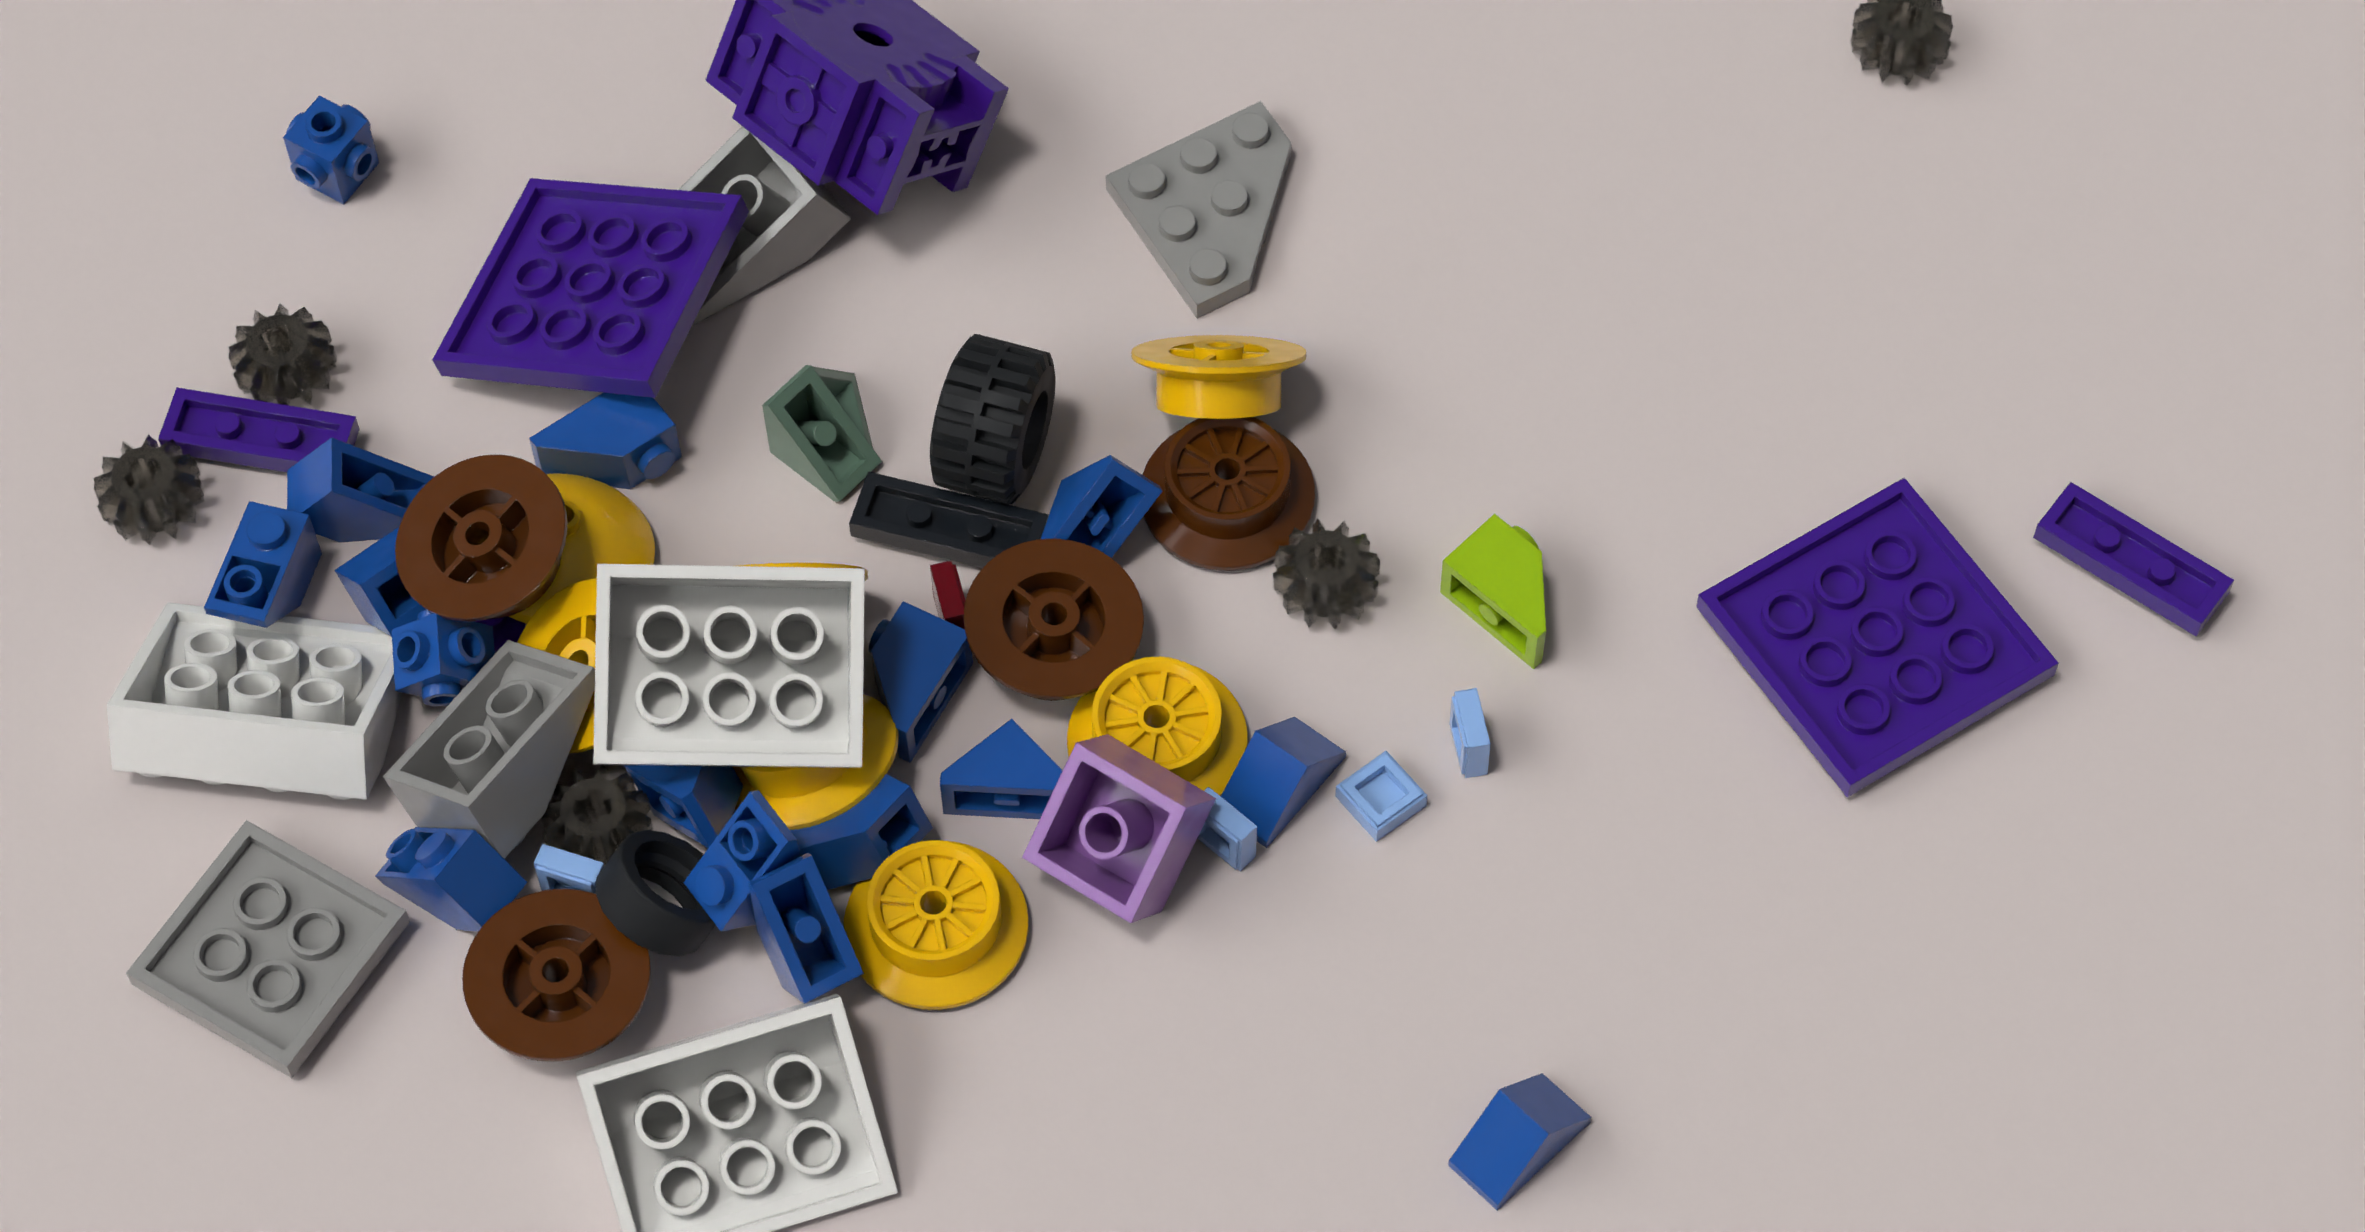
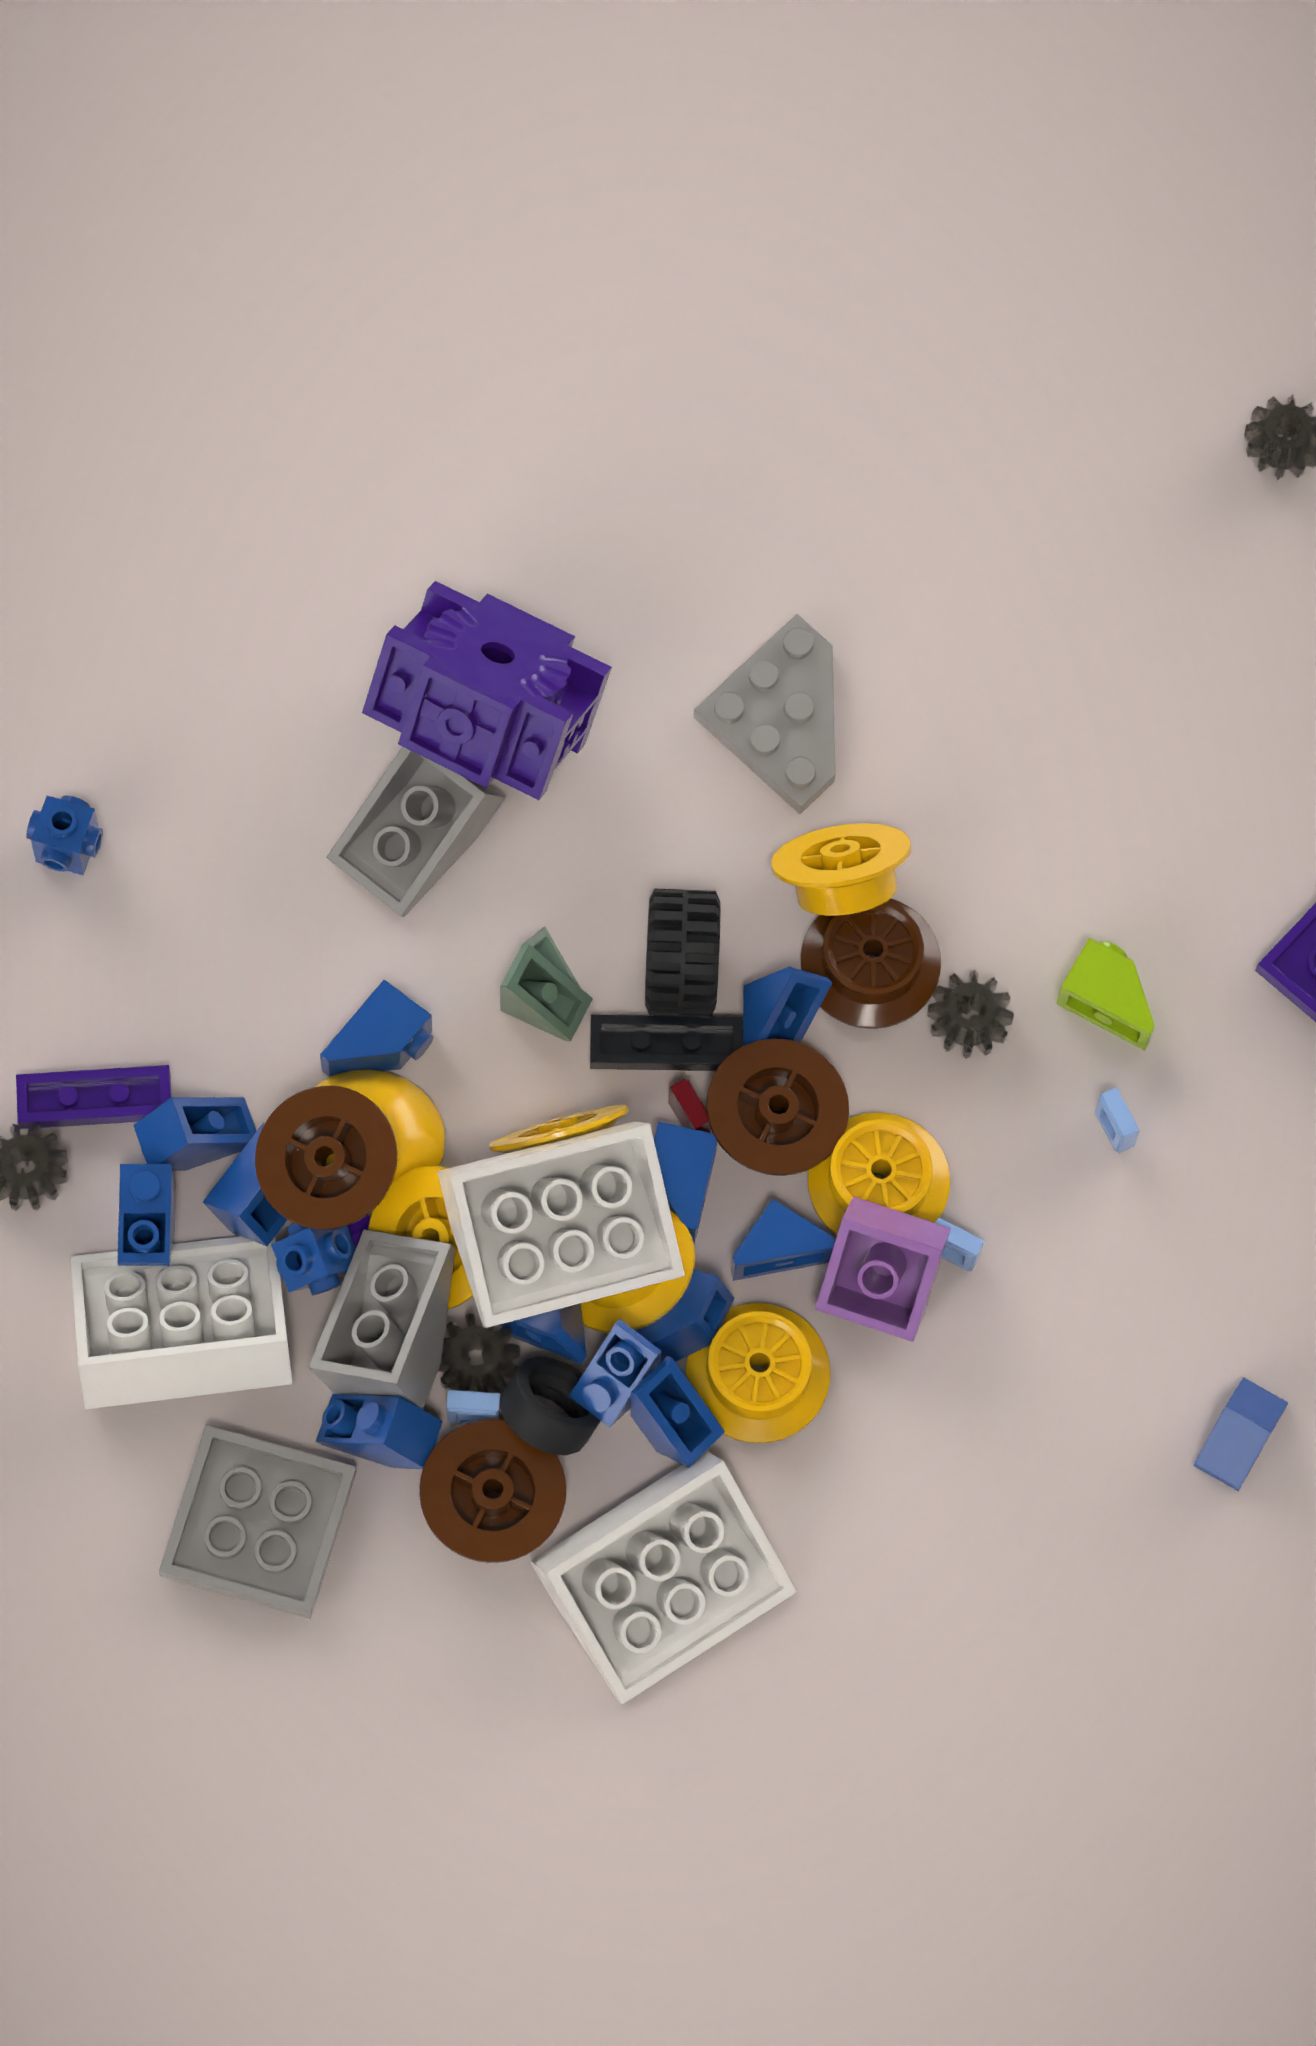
camera: 20 degrees left, 10 degrees up
clear smoke gear [228,303,337,405] -> none
dark purple plate [432,178,749,398] -> none
blue slope [1221,716,1346,848] -> none
light blue tile [1335,751,1427,842] -> none

